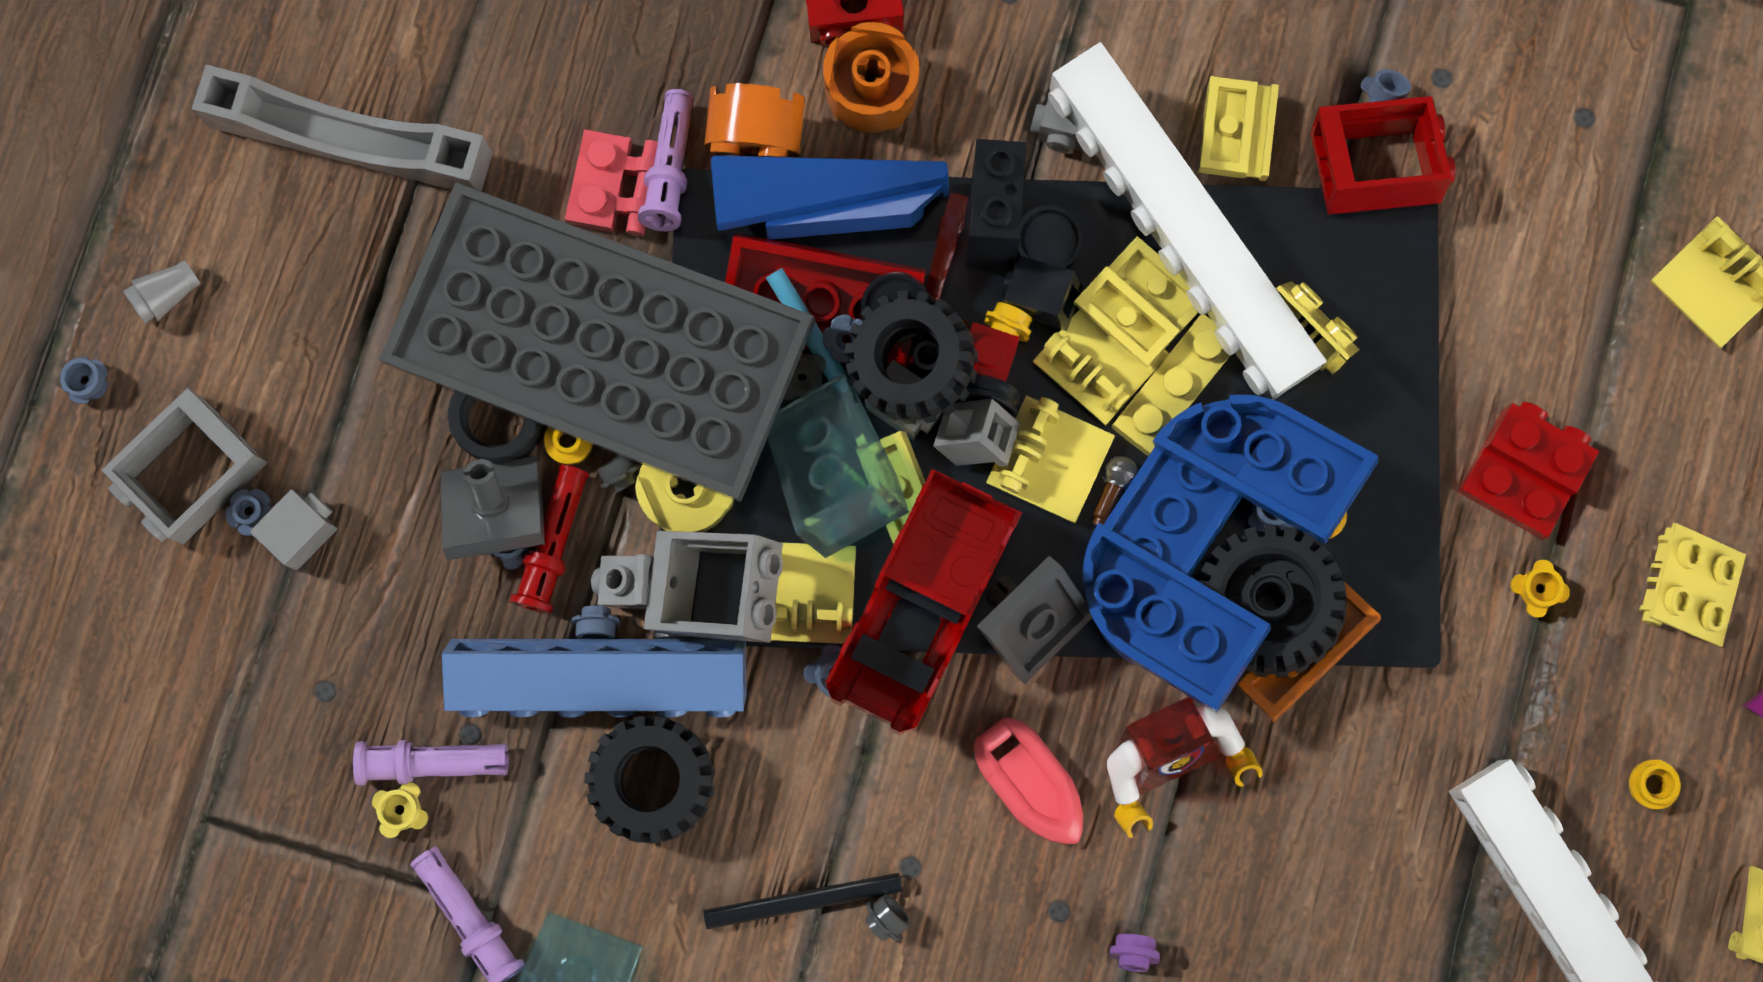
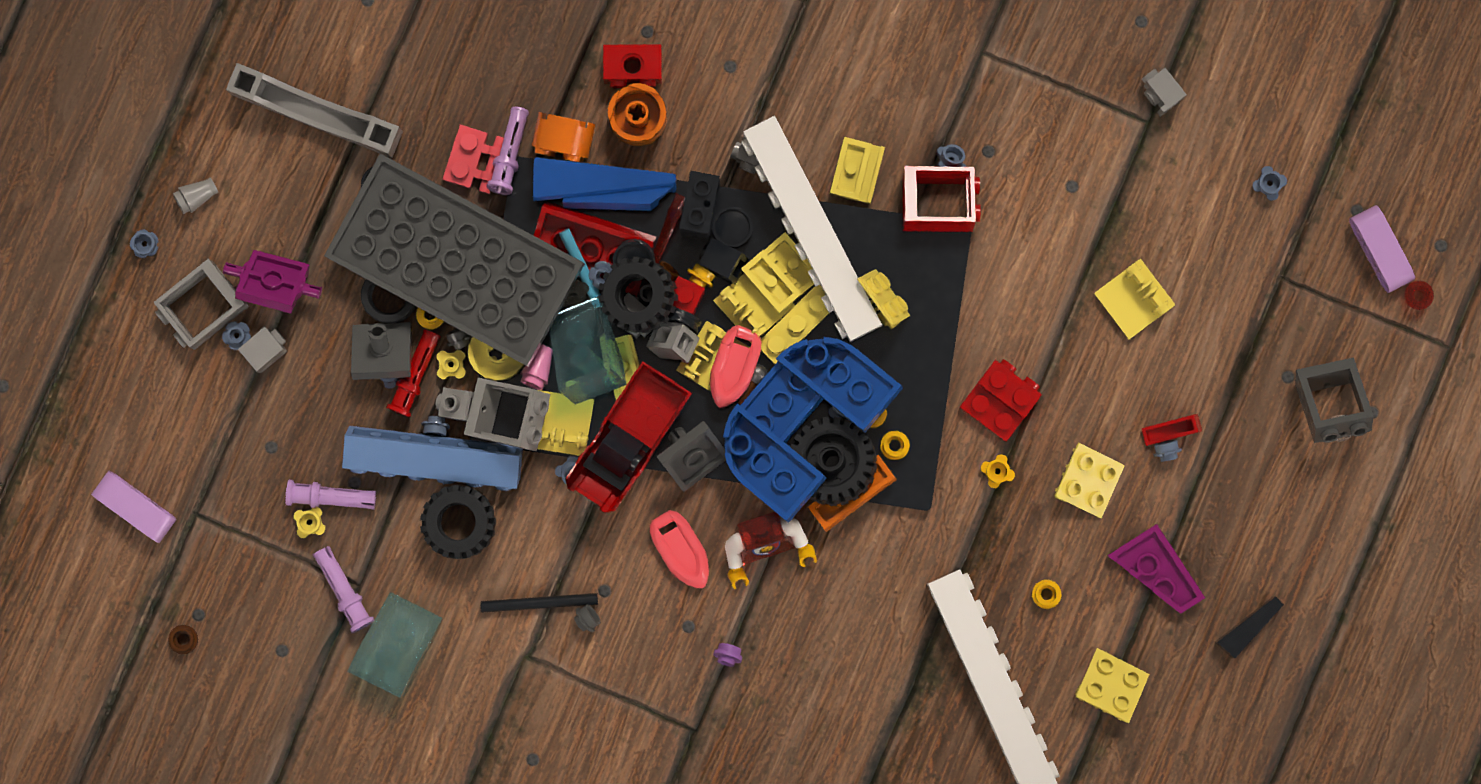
camera: 10 degrees right, 5 degrees up
none -> lavender beam [91,470,177,543]
none -> magenta plate [223,250,322,313]
none -> light yellow plate [436,350,466,379]
none -> bright pink cone [520,345,554,390]
none -> black brick [592,425,644,478]
none -> coral piece [710,325,762,408]
none -> yellow plate [880,431,910,460]

